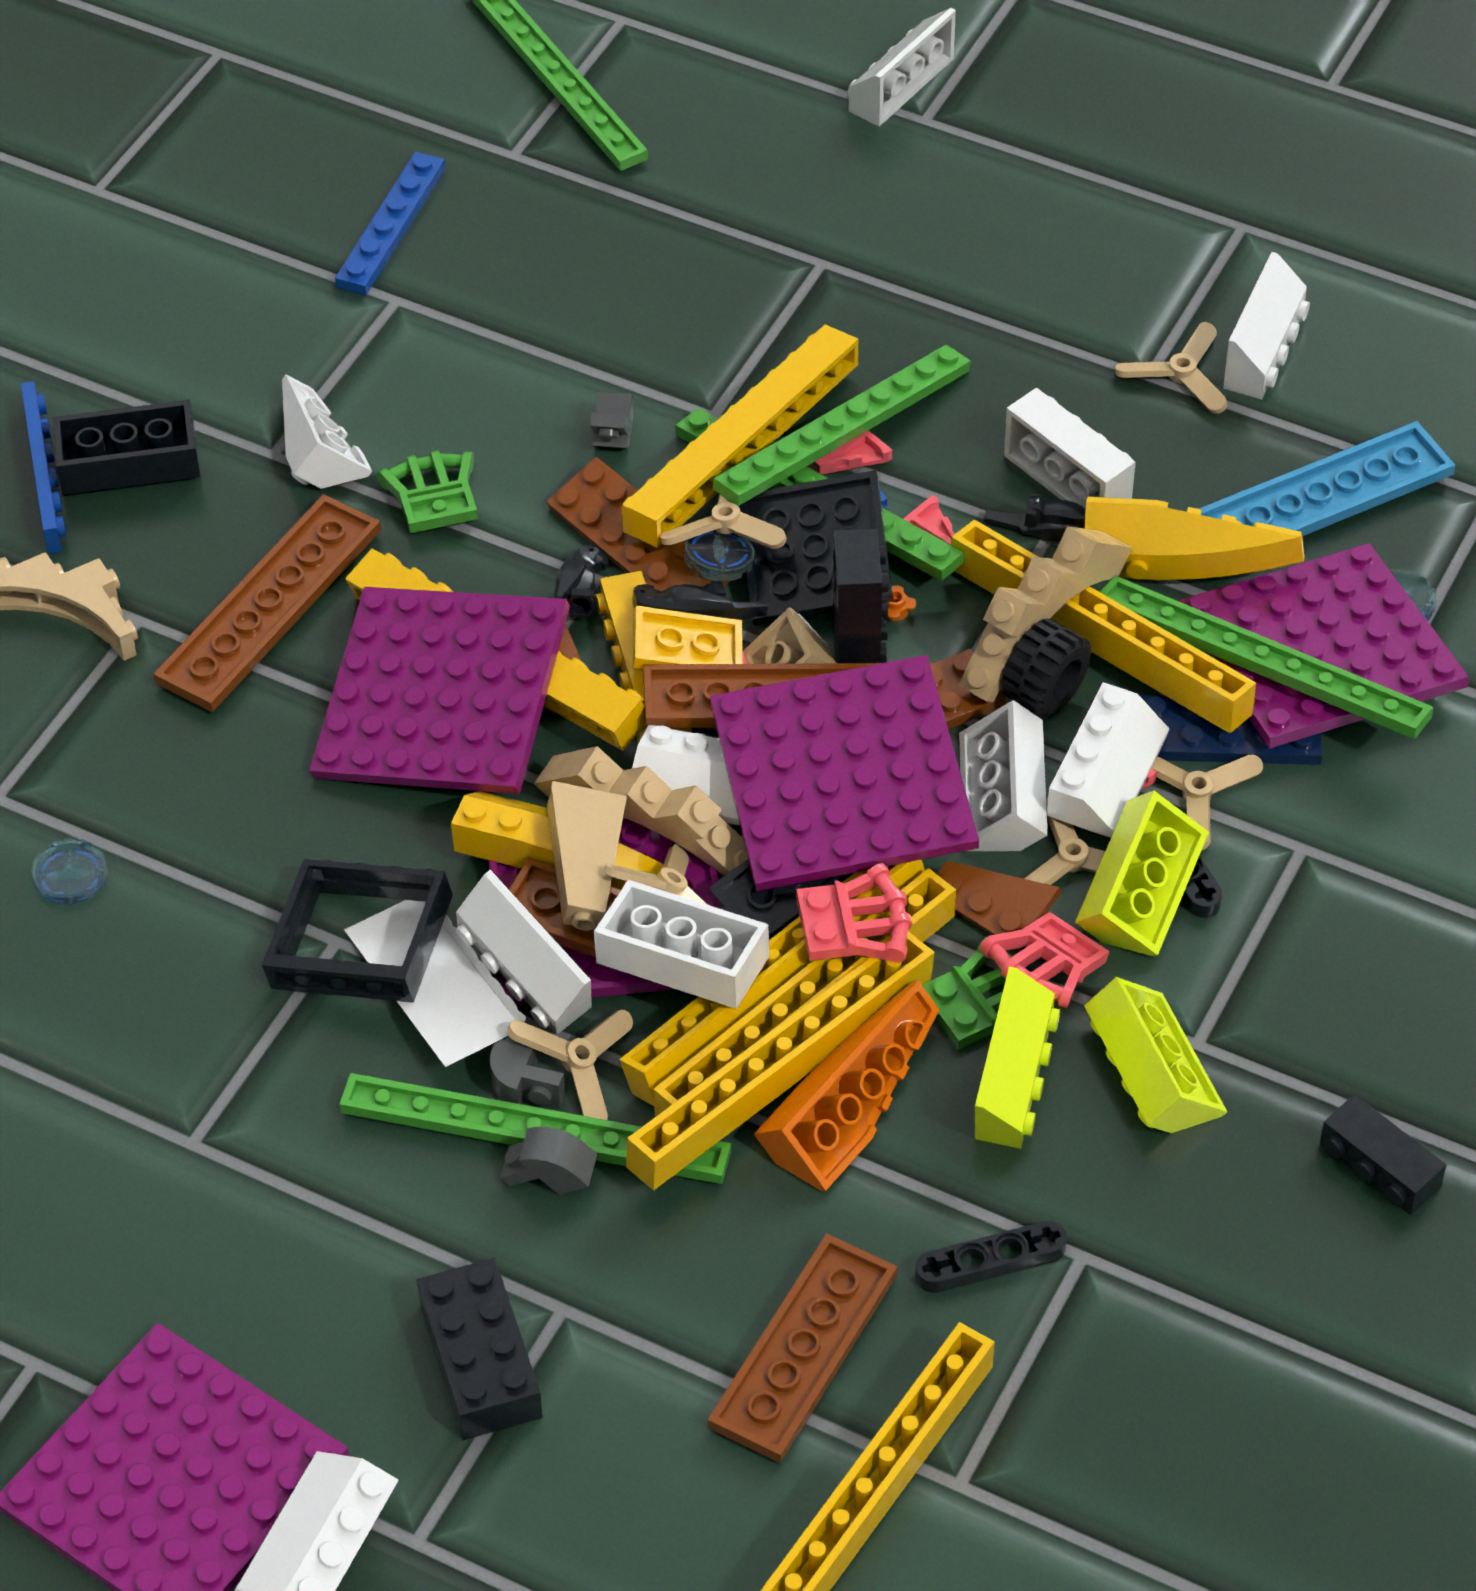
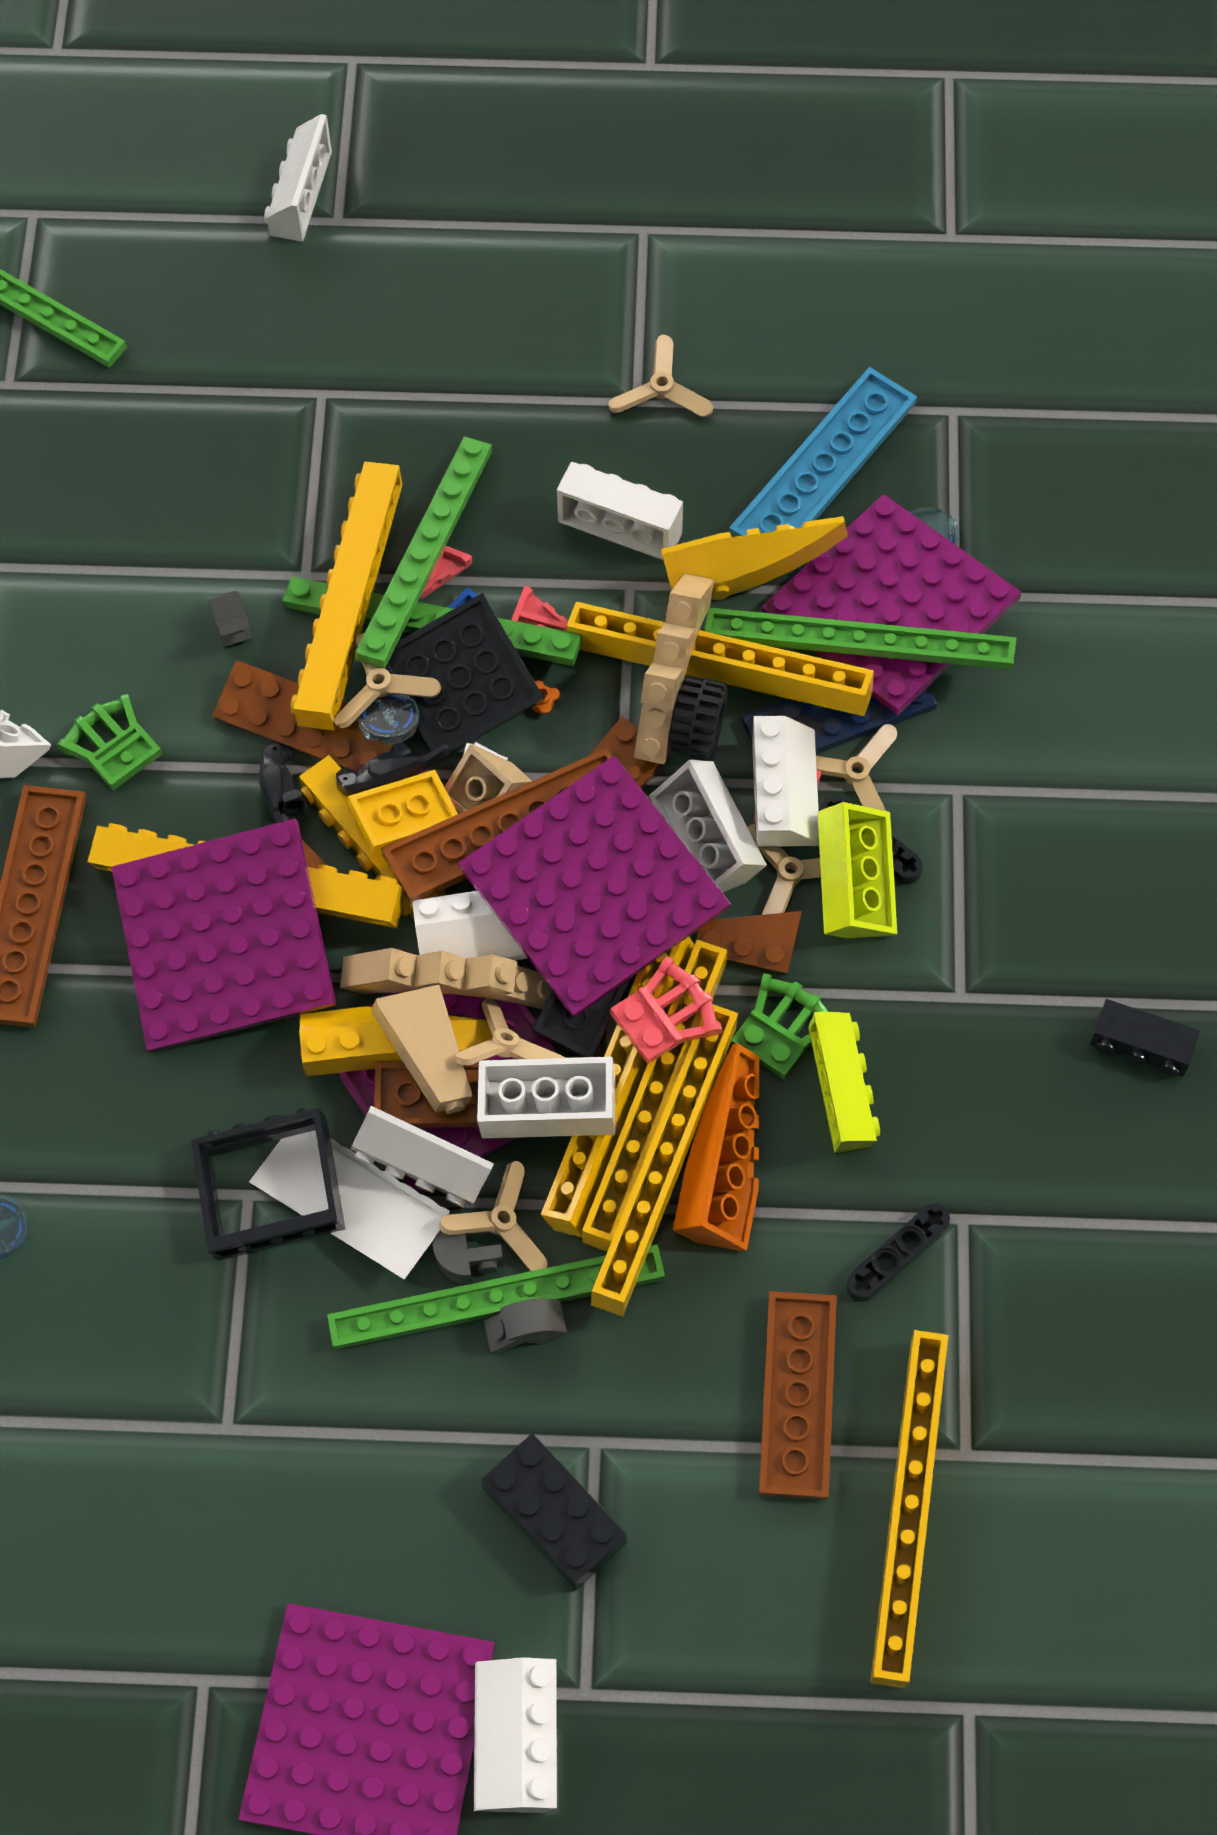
camera: 25 degrees left, 15 degrees up
black brick [832,528,889,663] -> none
coral plate [980,912,1110,1009] -> none
black animal [984,493,1086,541] -> none
neon yellow slope [1084,977,1227,1133] -> none
white slope [1223,252,1310,400] -> none

